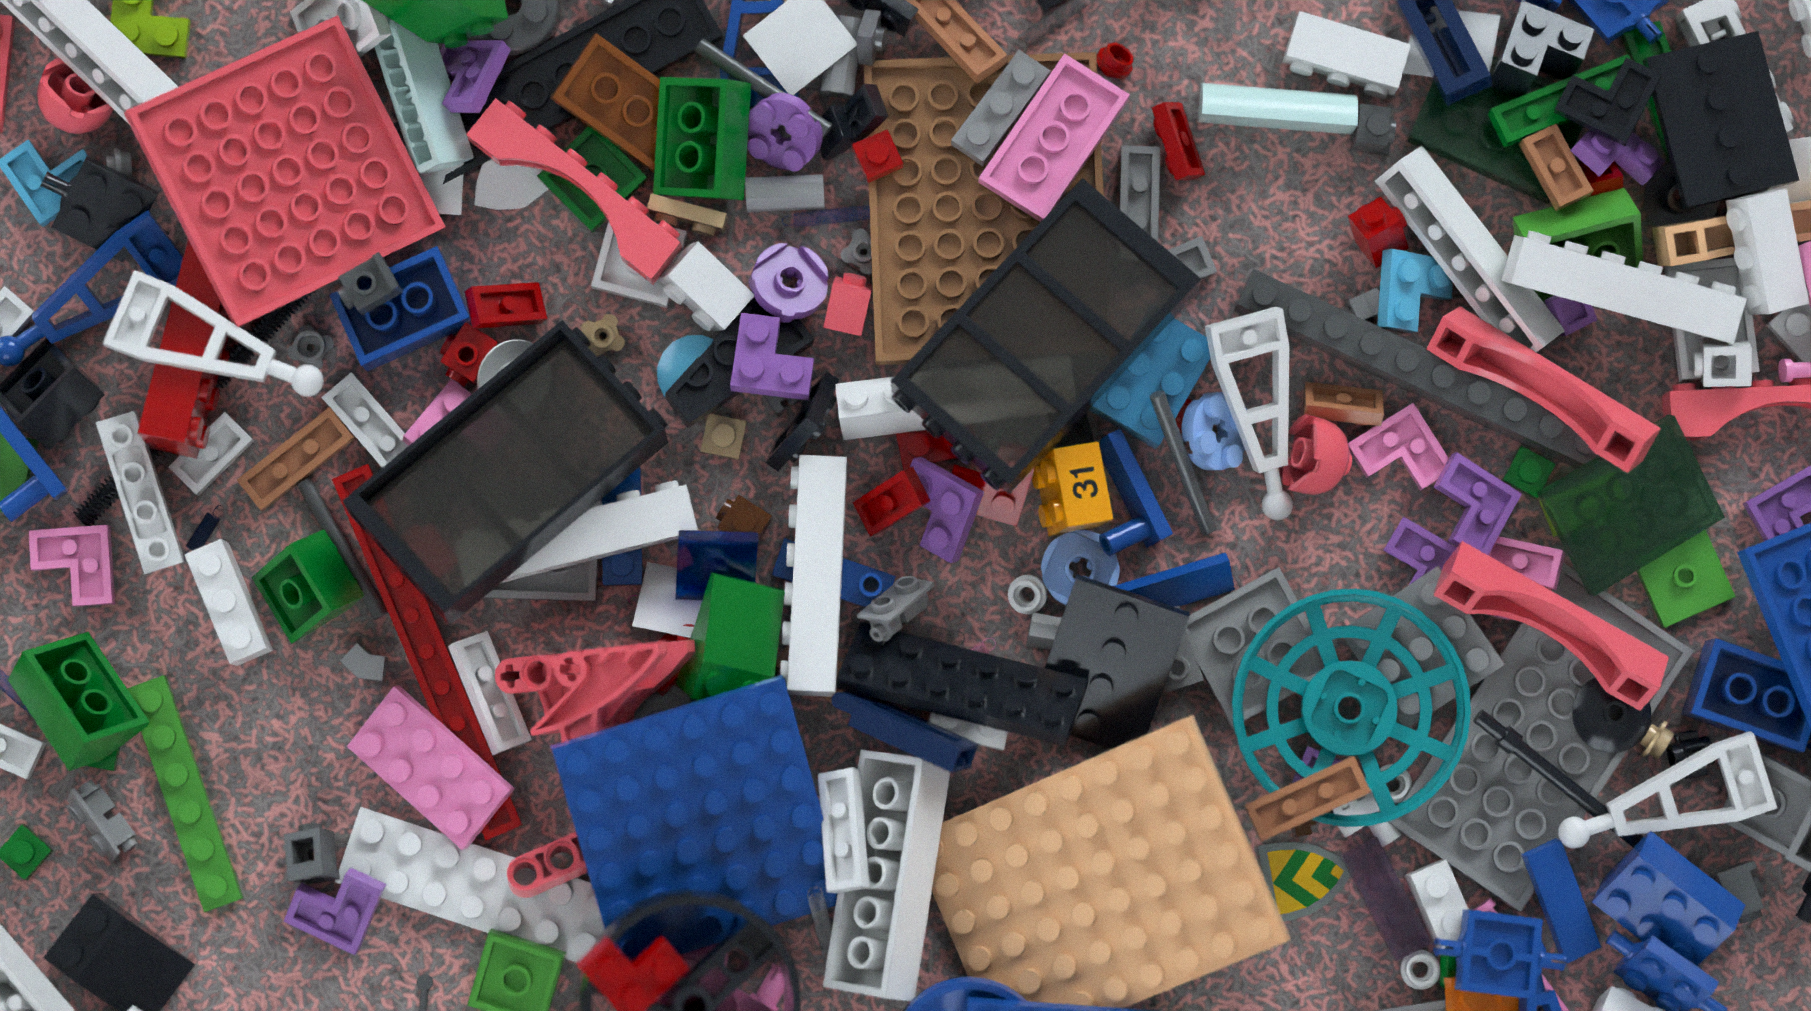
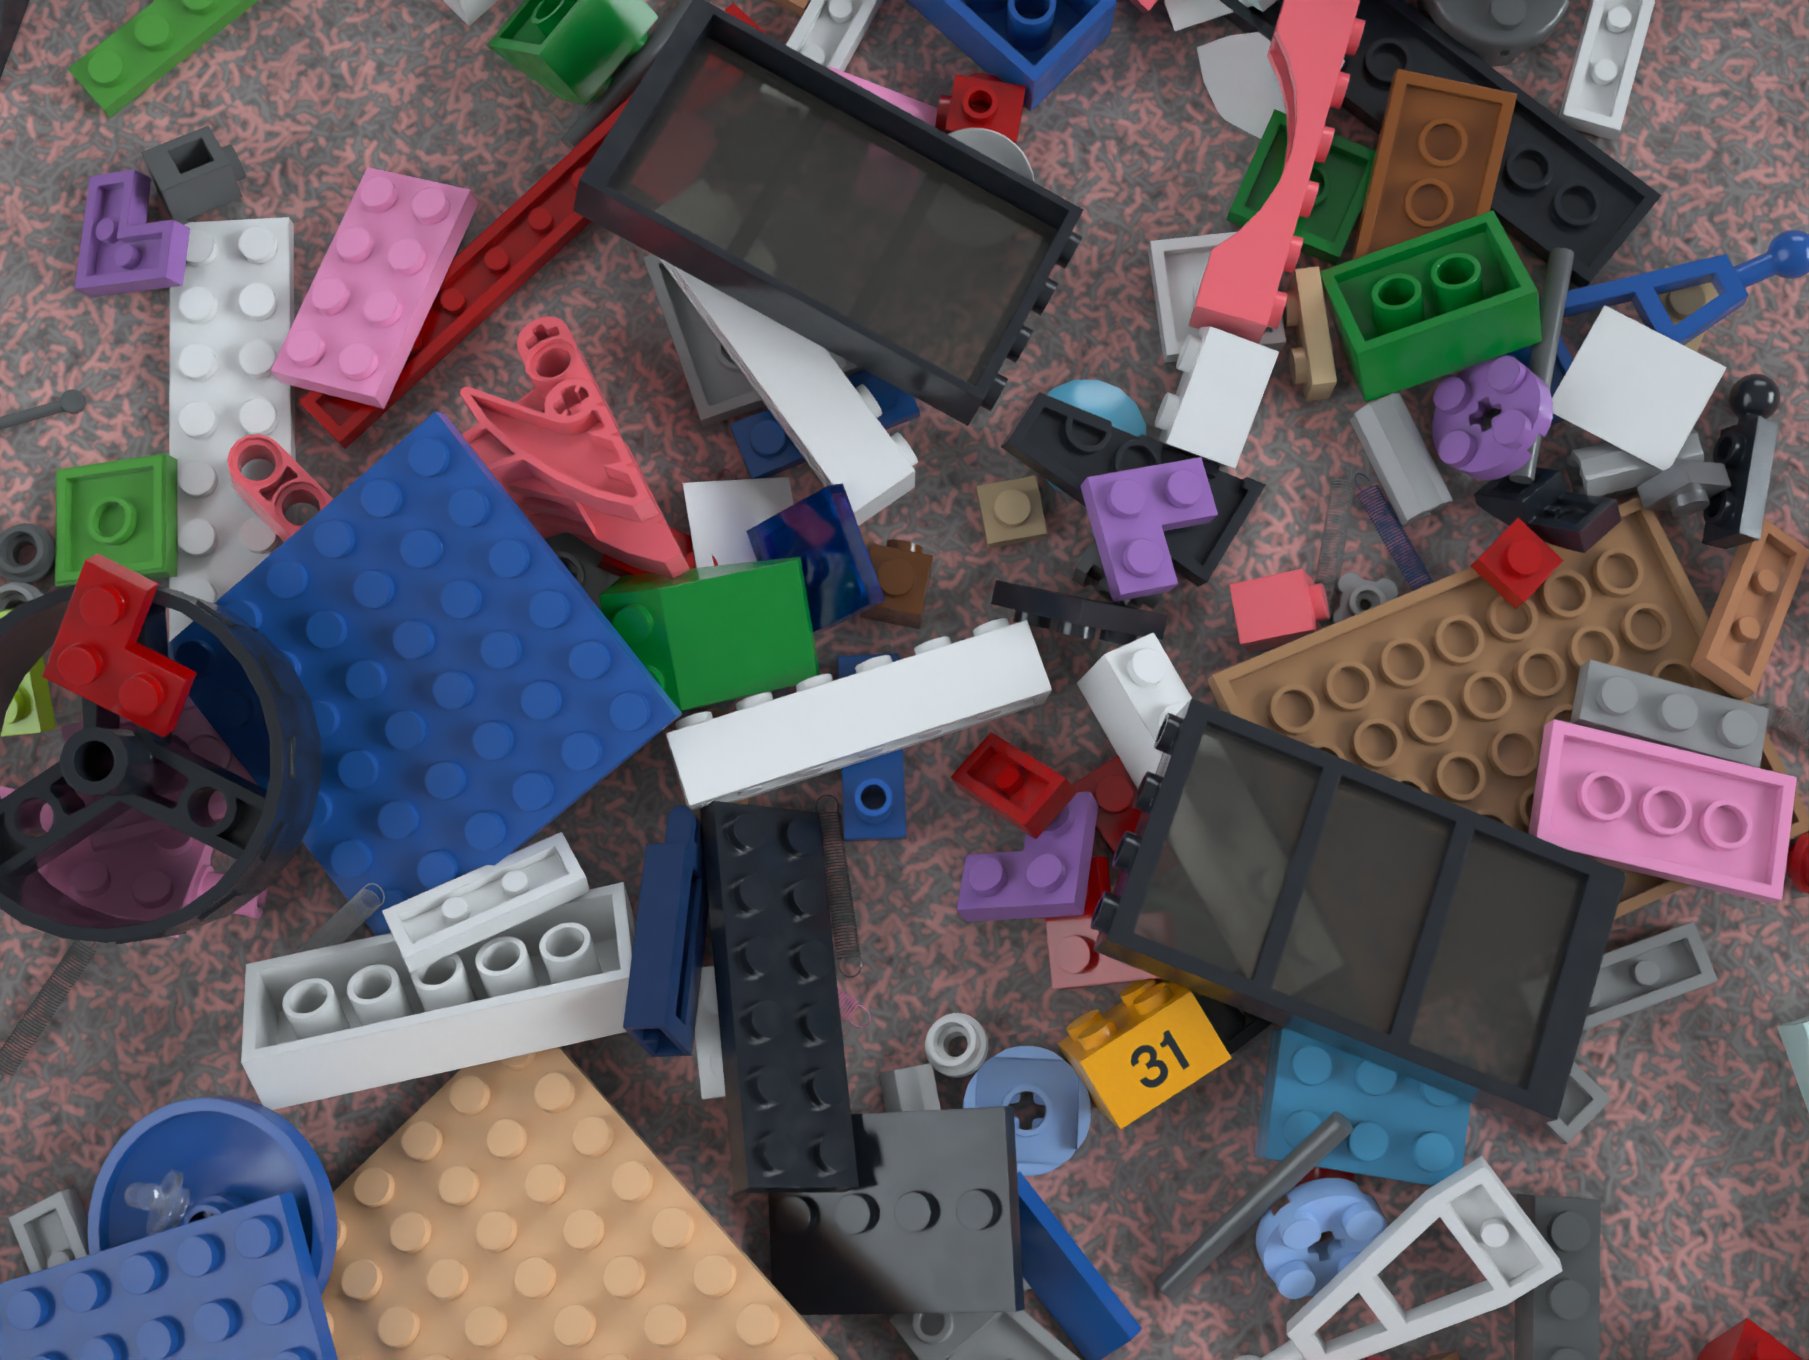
camera: 75 degrees right, 5 degrees down
light grey piece [340,643,388,682] -> none
white plate [448,631,532,756] -> none
red plate [464,282,548,329] -> none
tan plate [581,314,625,357] -> none
plate [748,243,829,323] -> none
light grey hinge [857,576,935,642] -> none
blue piece [1097,428,1173,556] -> none
red plate [1151,102,1205,181] -> none

